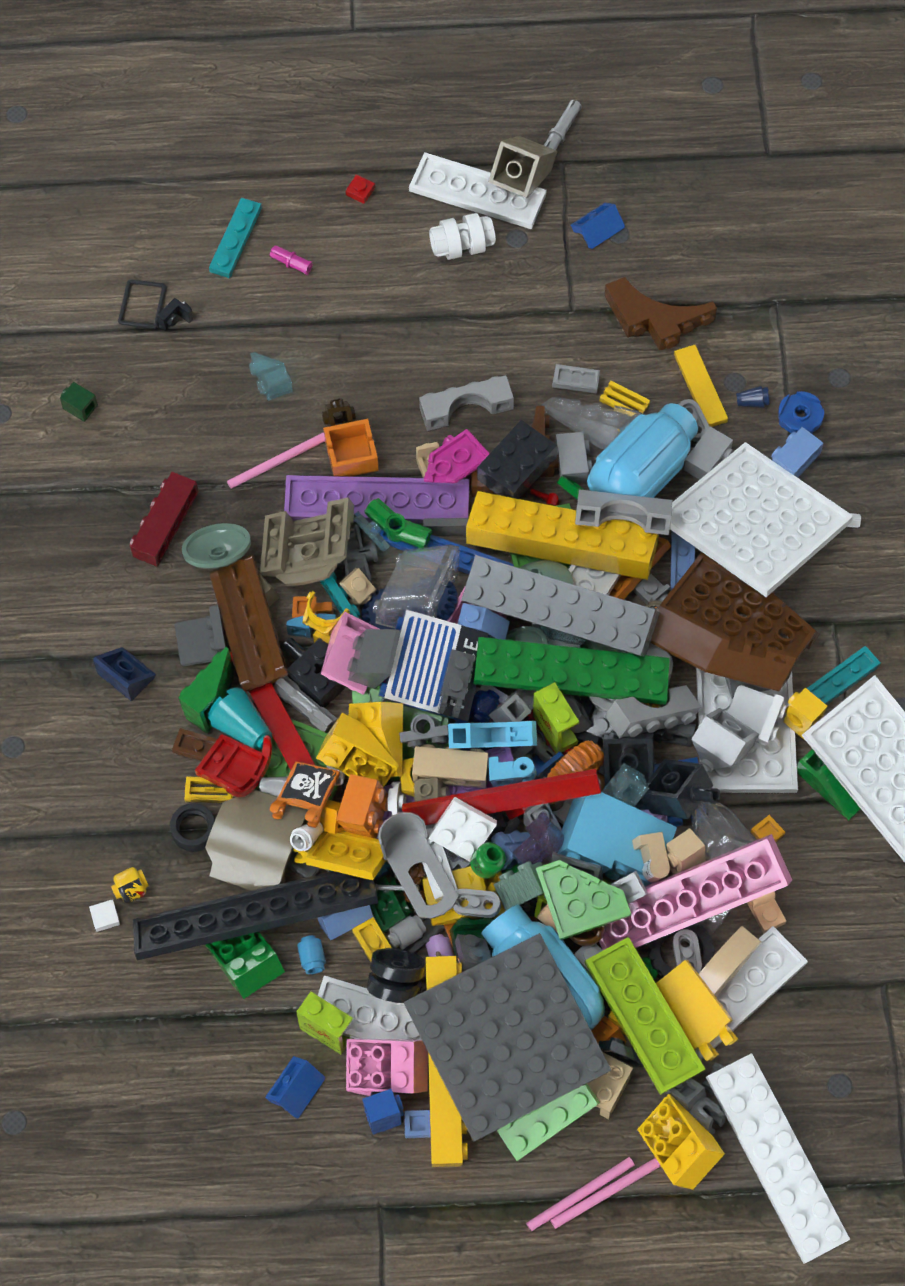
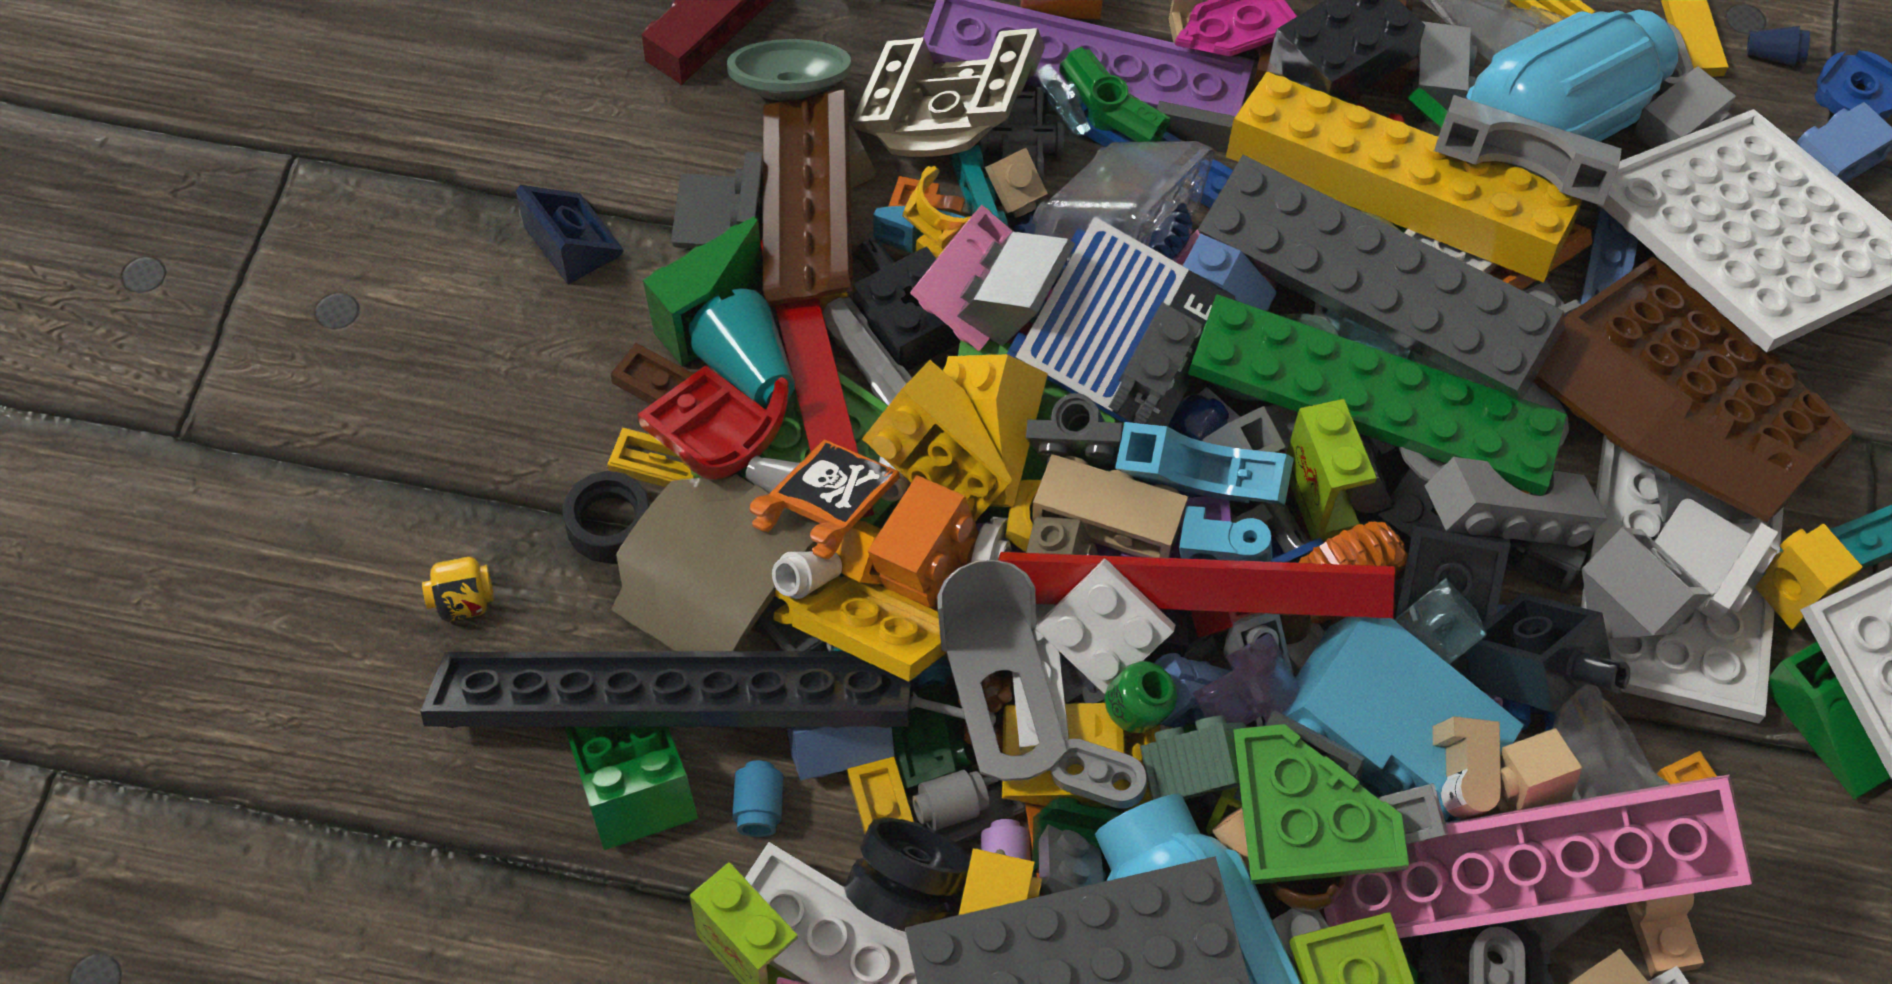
camera: 10 degrees right, 5 degrees down
white tile [89,900,120,932] -> none

